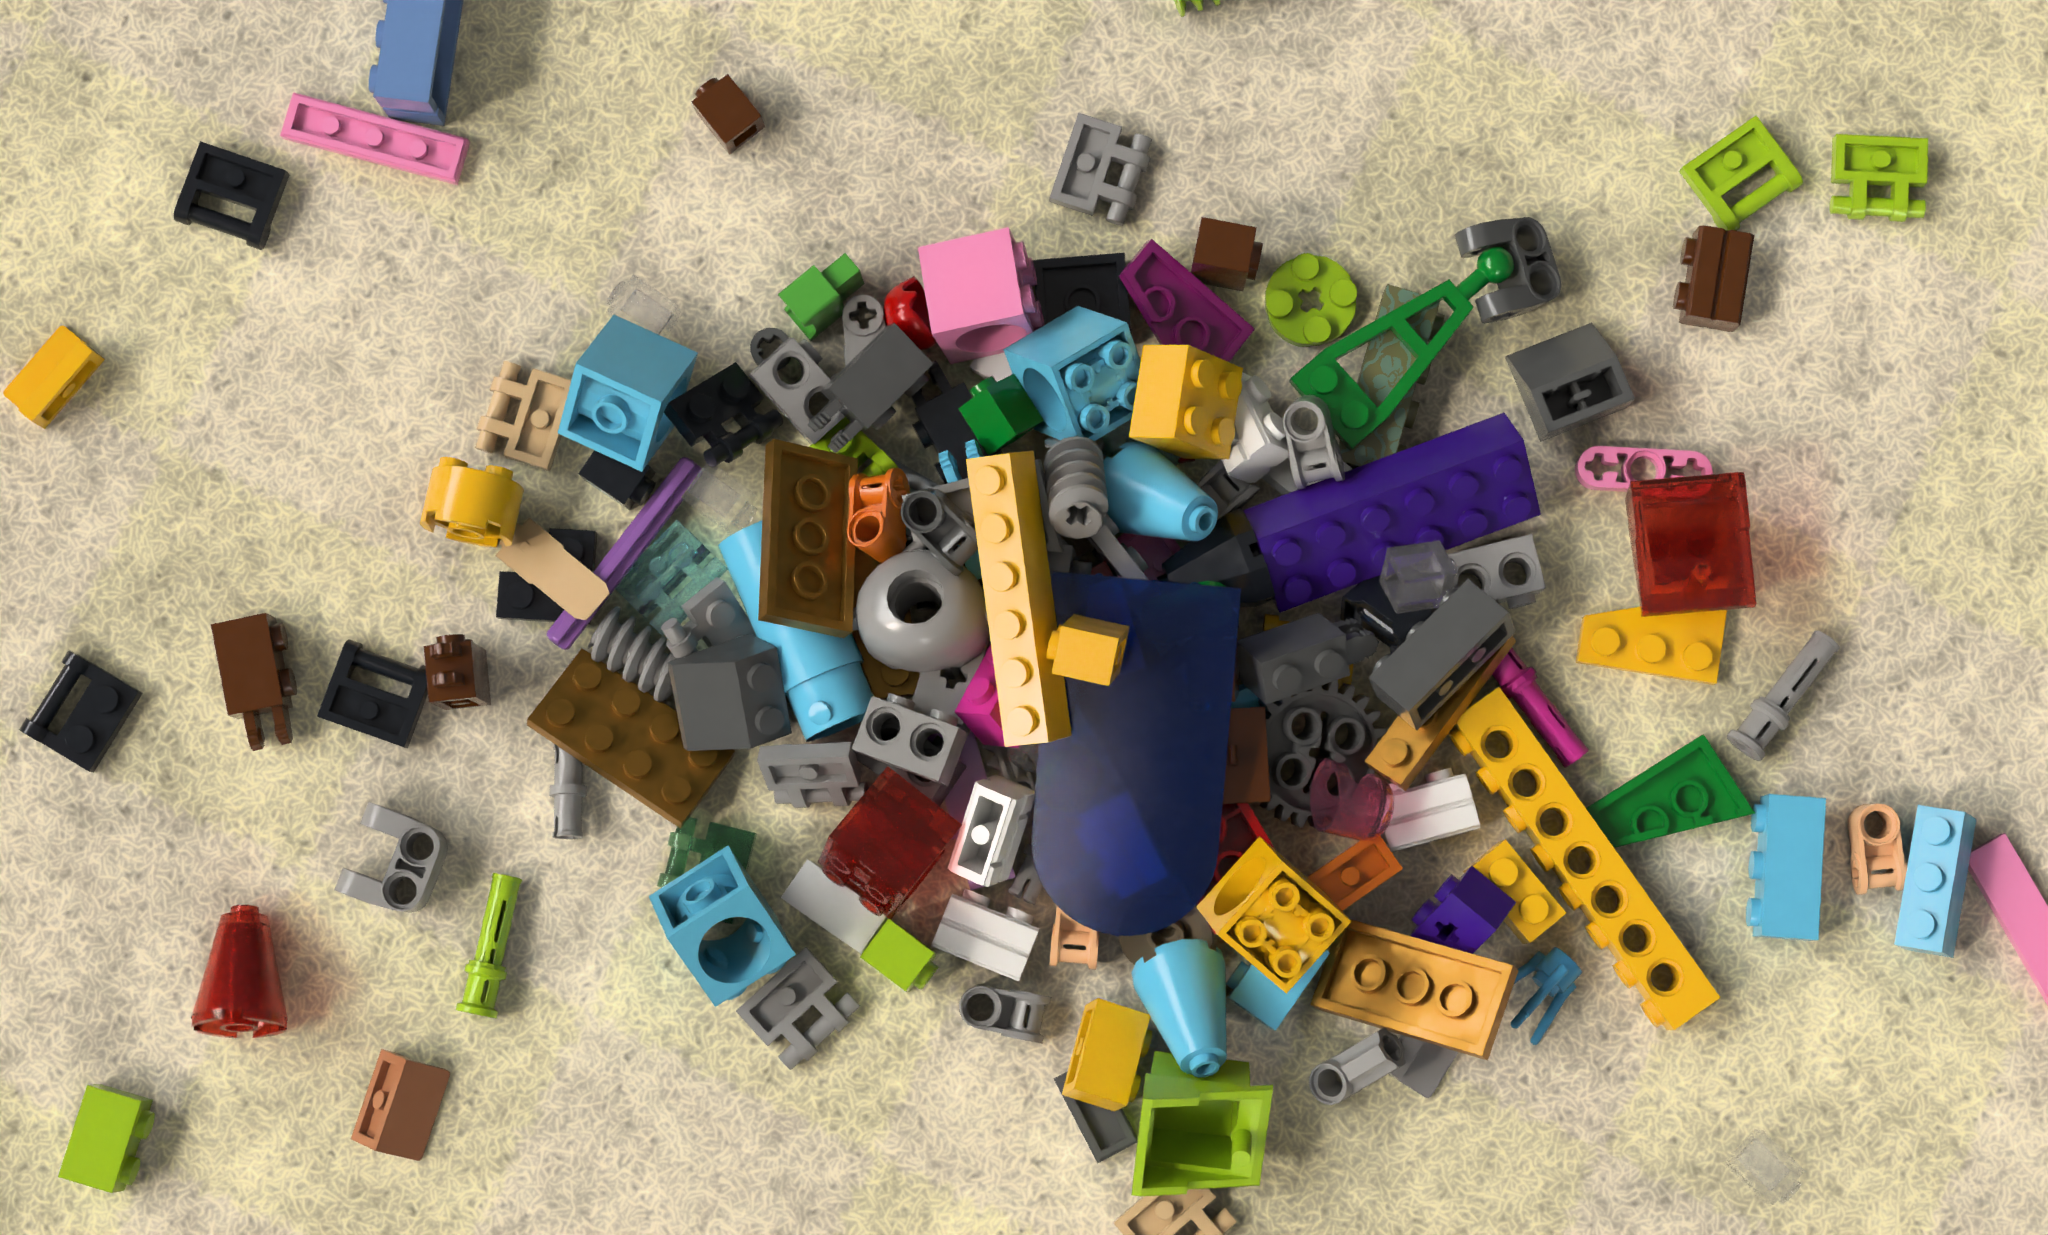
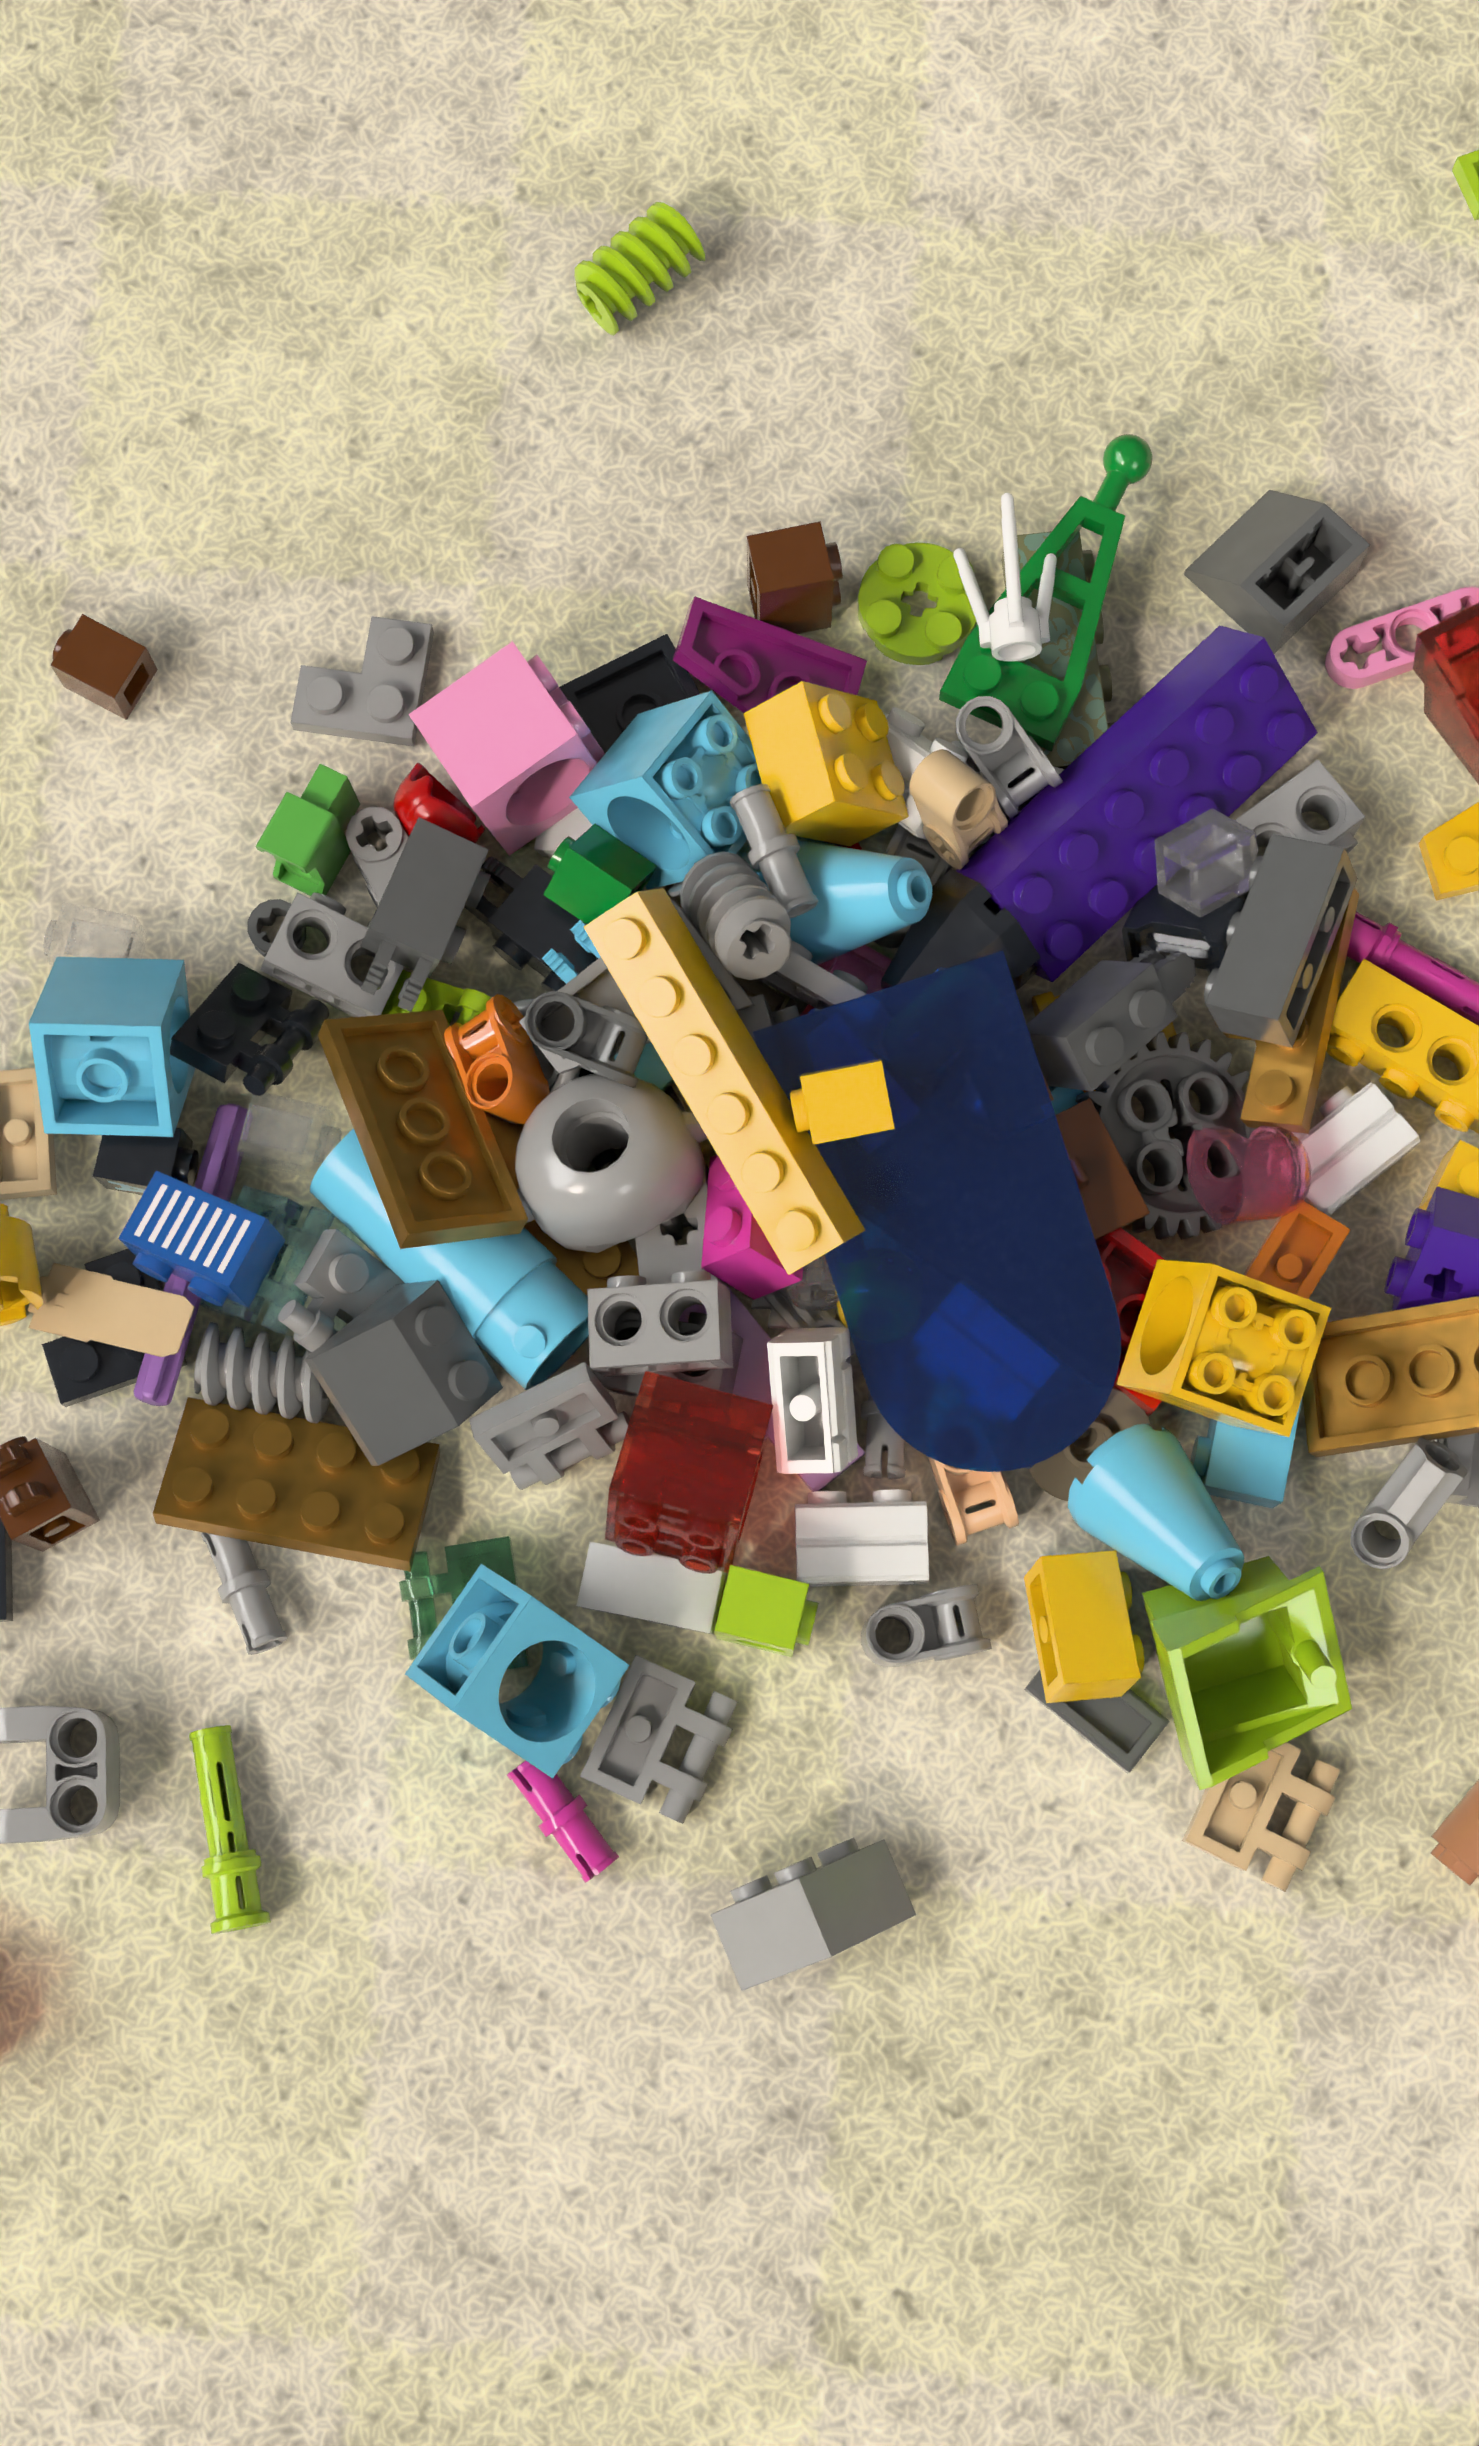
camera: 25 degrees left, 5 degrees down
nougat panel [351,1049,450,1161] -> none
light grey plate [1049,113,1152,226] -> none
dark grey piece [1454,217,1561,324] -> none
reddish brown brick [1673,225,1754,332] -> none
lime plate [1679,115,1803,231] -> none
none -> blue brick [118,1171,285,1308]
none -> light grey plate [290,616,434,747]
none -> dark pink pin [507,1760,619,1883]
none -> light grey brick [711,1838,916,1991]
none -> light grey pin [730,784,818,918]
none -> tan piece [909,749,1008,870]
none -> white plant [953,493,1057,661]

